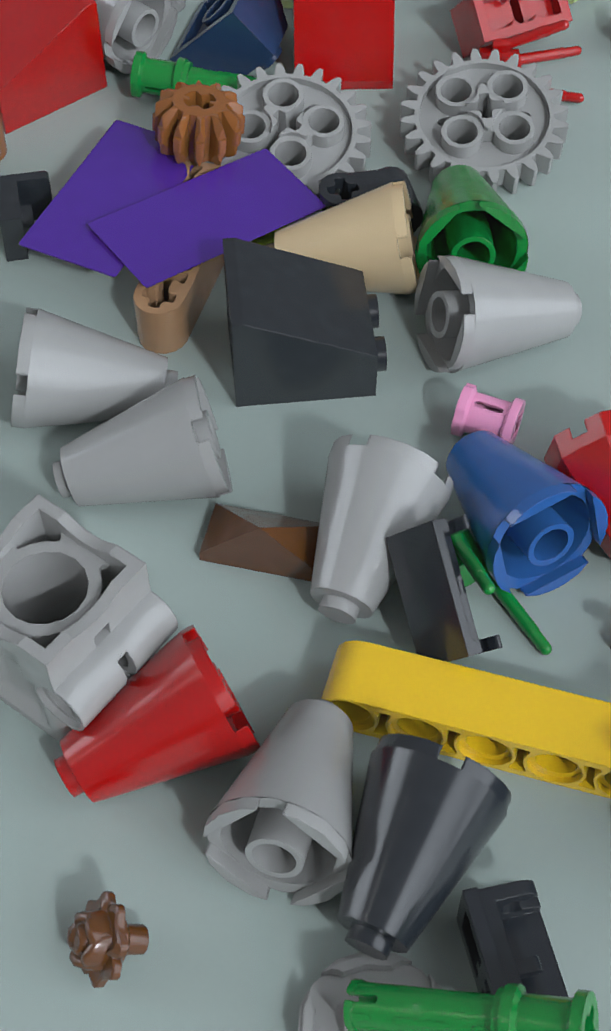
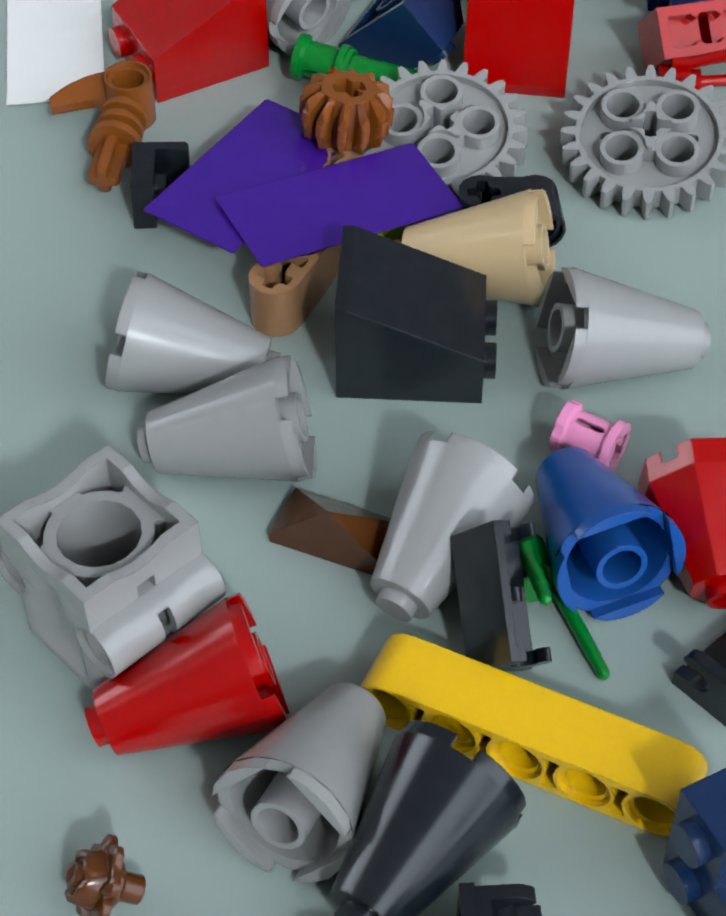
camera: 10 degrees right, 5 degrees down
green cone [415,165,528,274] -> none

